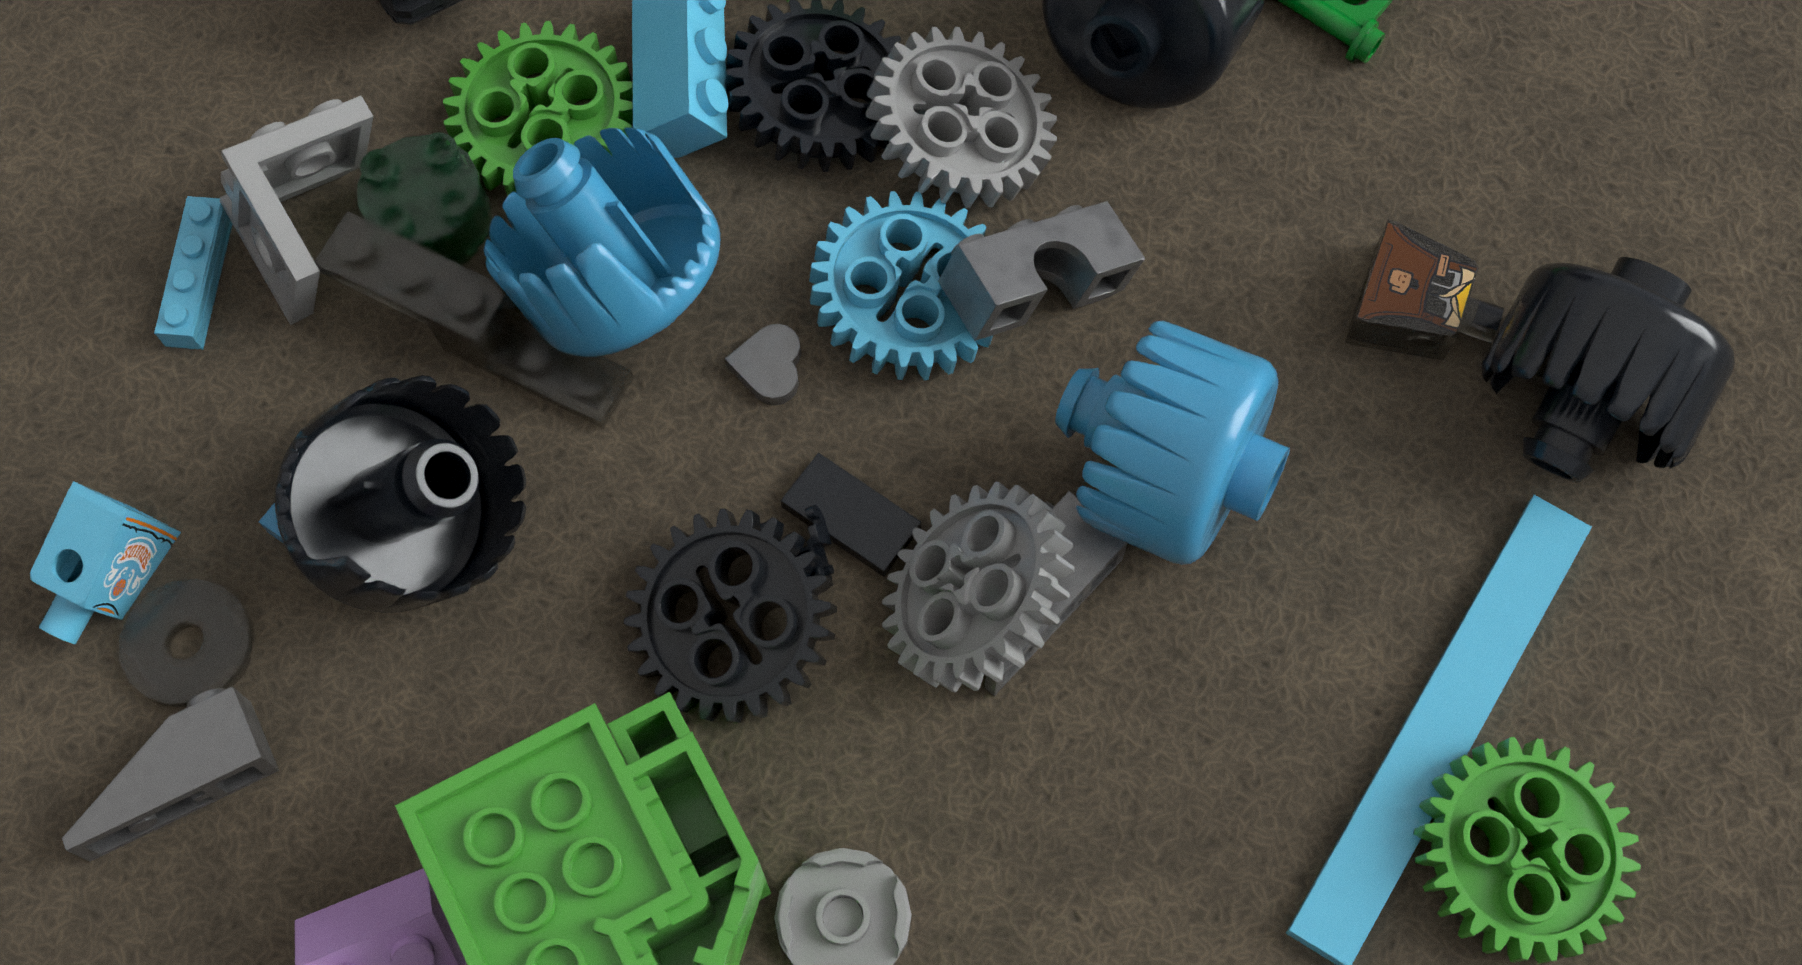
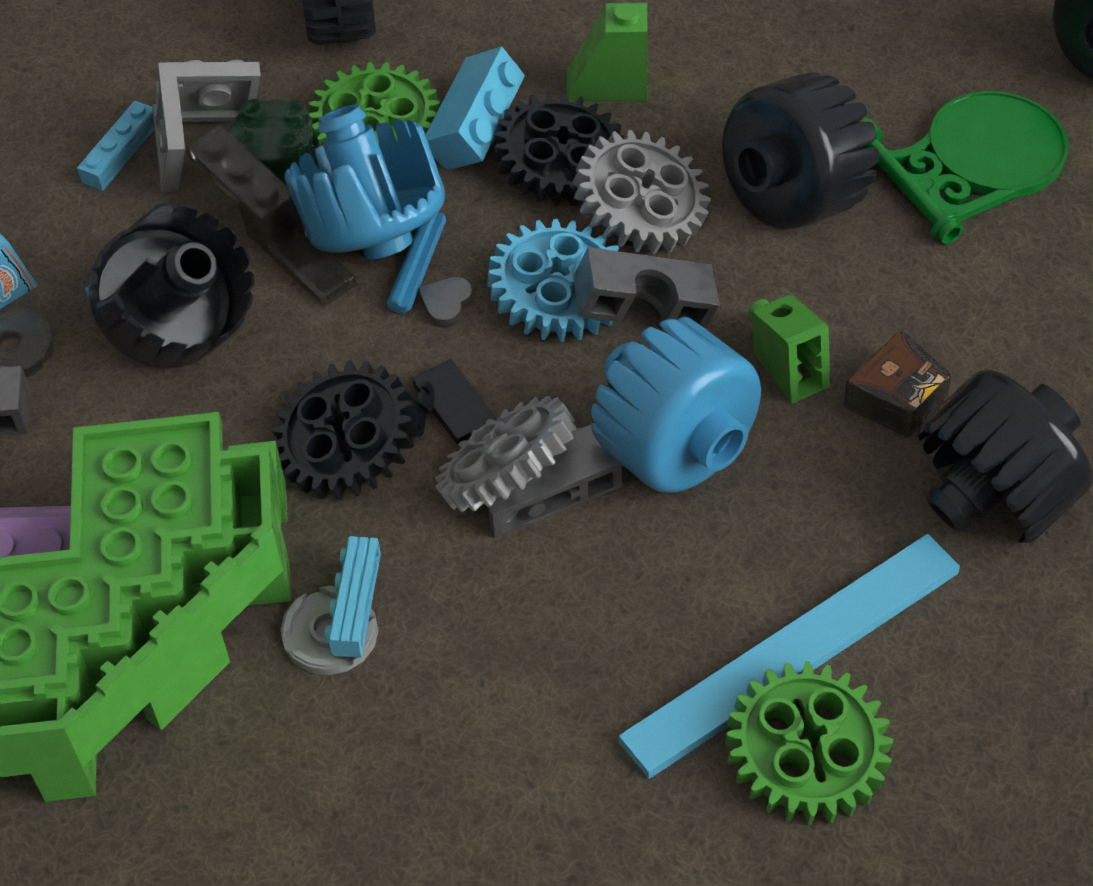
camera: 25 degrees right, 15 degrees down
none -> medium azure piece [324,536,381,658]
none -> dark azure axle [387,212,446,315]
none -> bright green torso [747,295,830,404]

